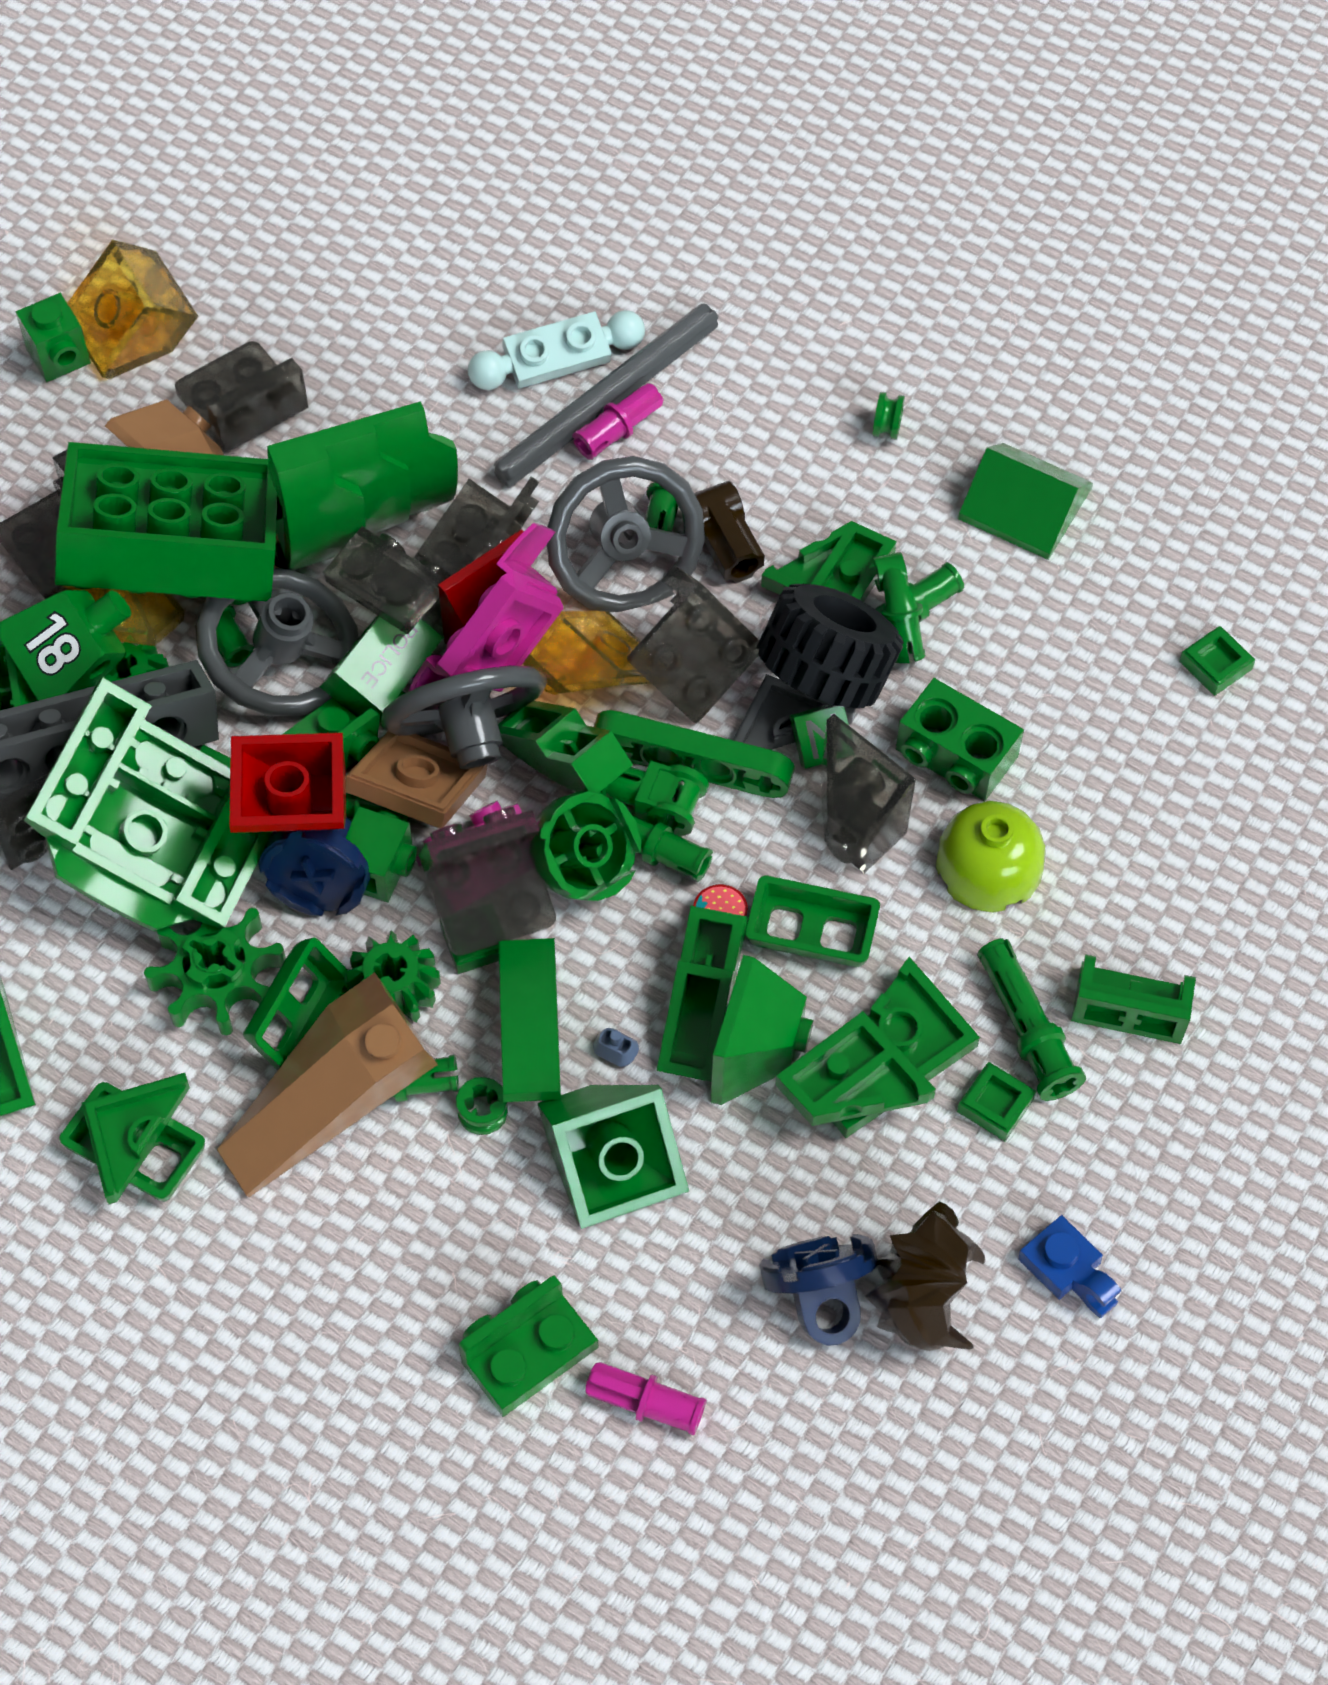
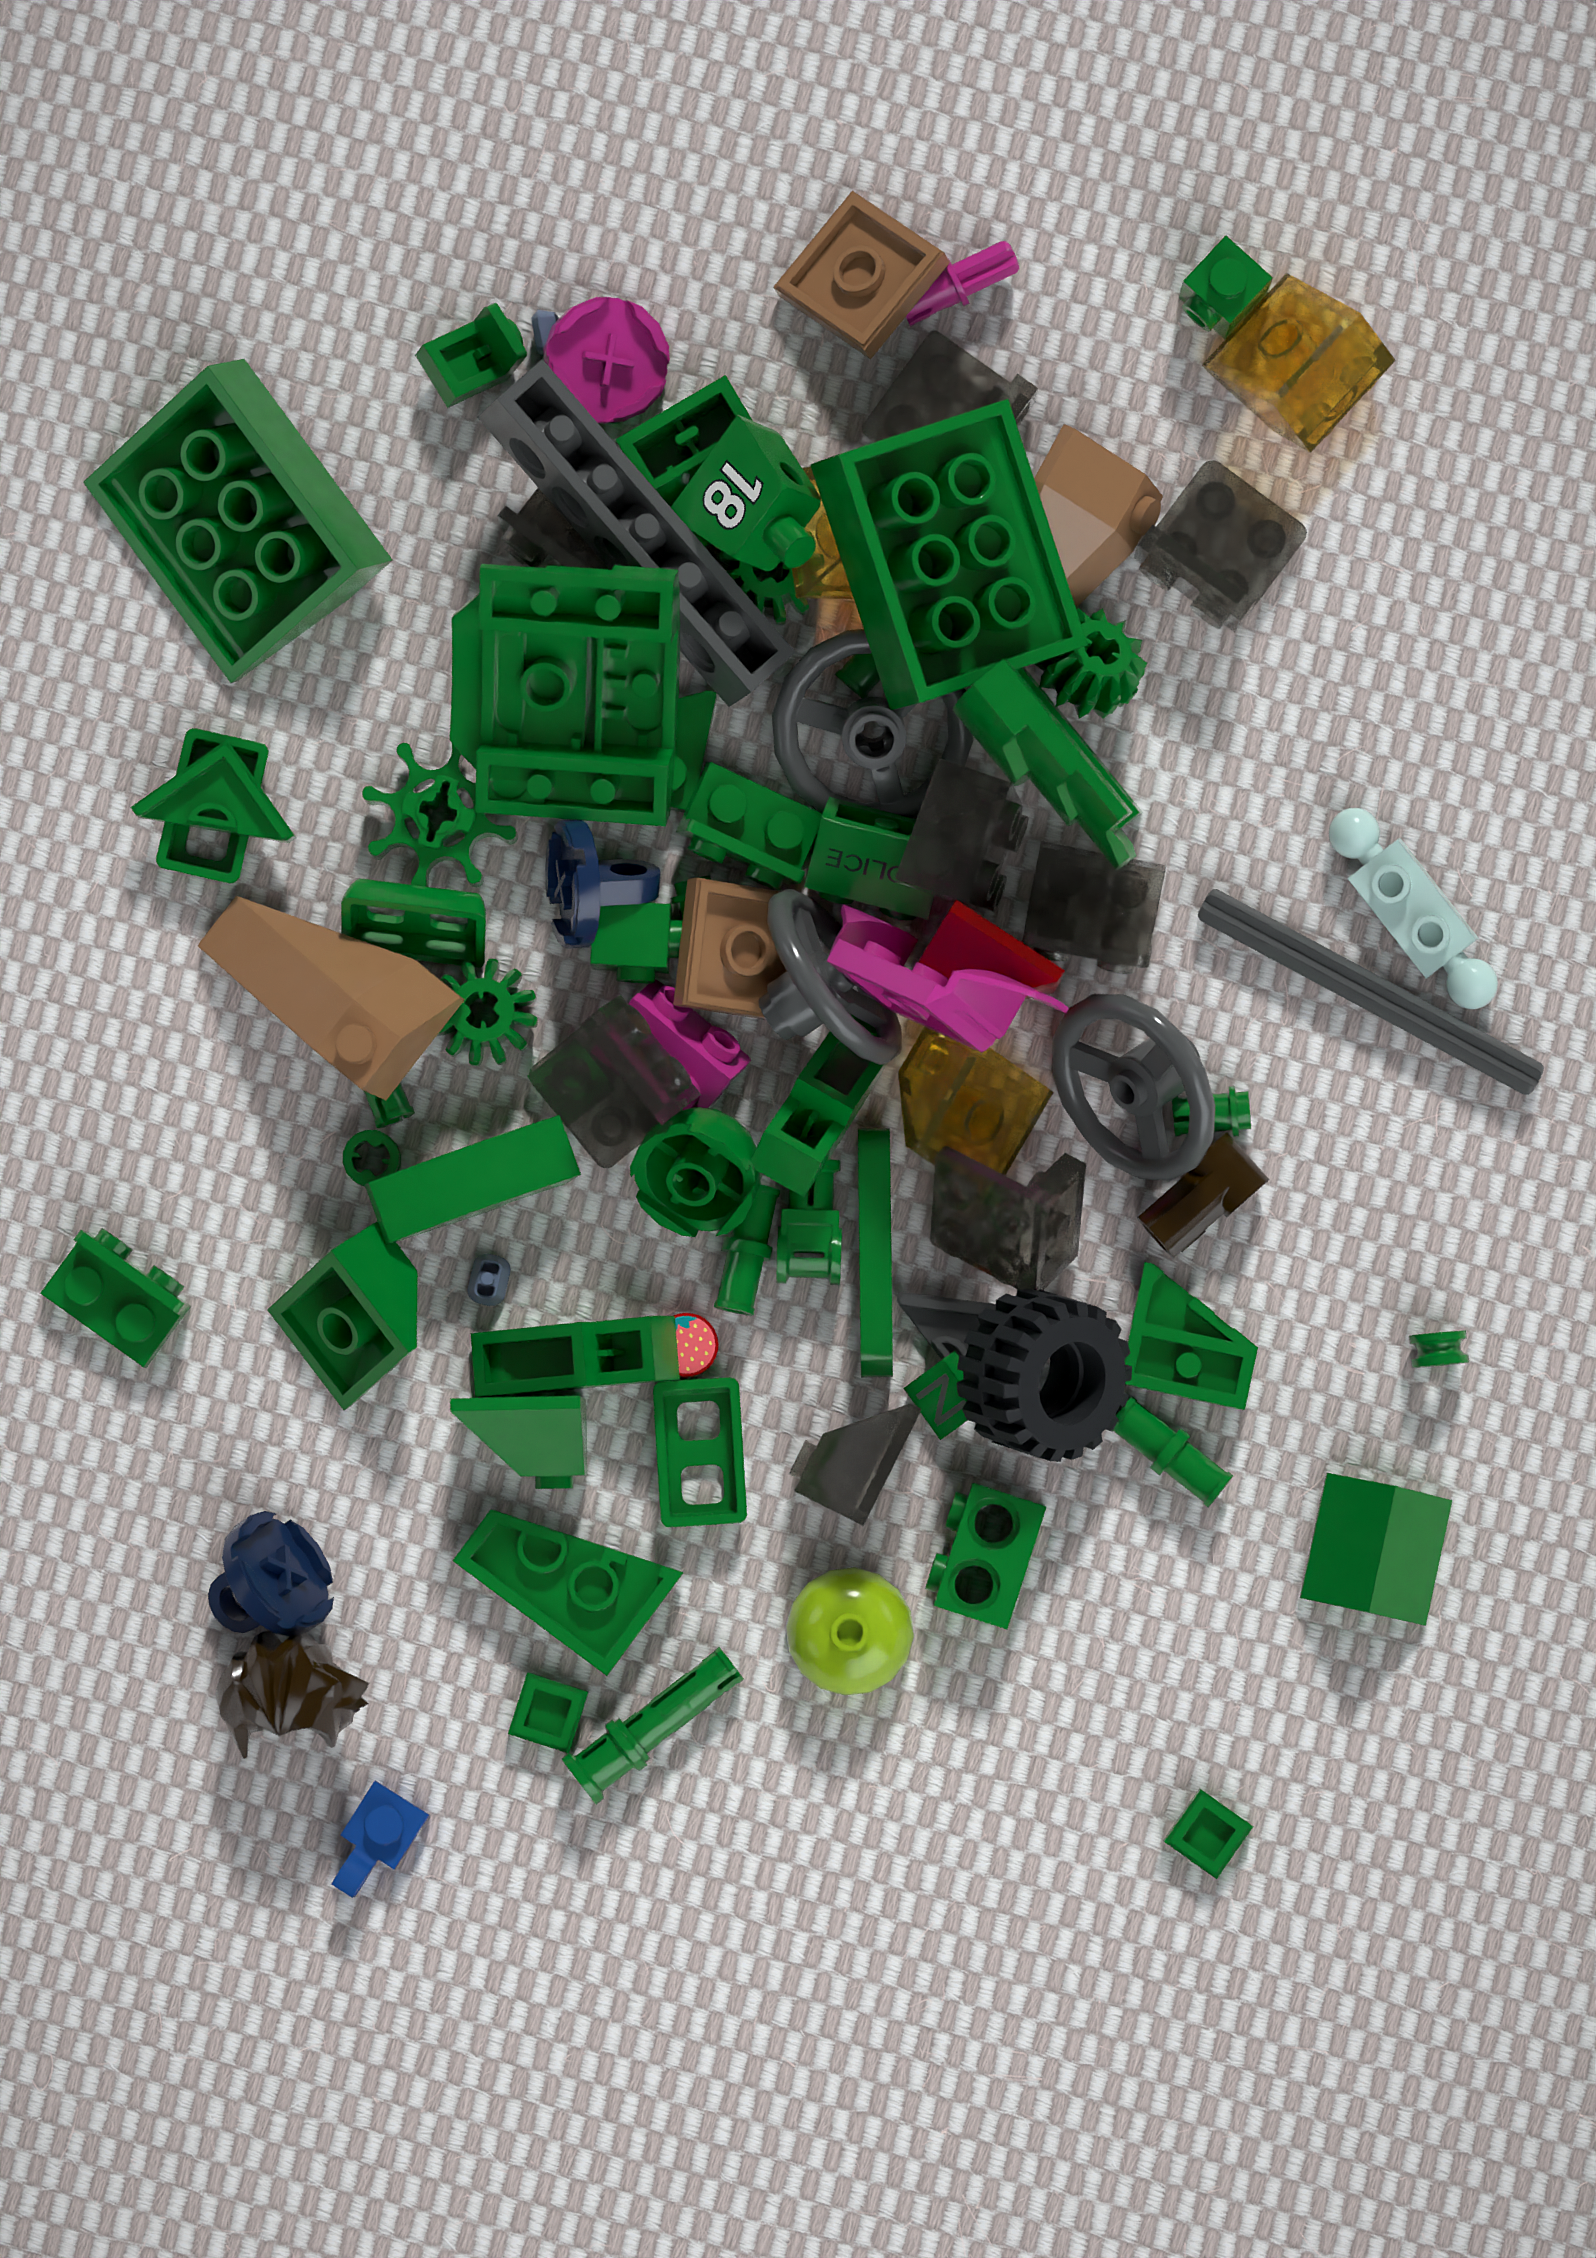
camera: 80 degrees right, 25 degrees up
red slope [230,733,346,833] -> none
dark pink axle [572,383,663,460] -> none
dark pink axle [585,1362,707,1436] -> none
green wing [775,1011,936,1126] -> none
green piece [872,552,925,664] -> none
green hinge [1071,954,1196,1044] -> none

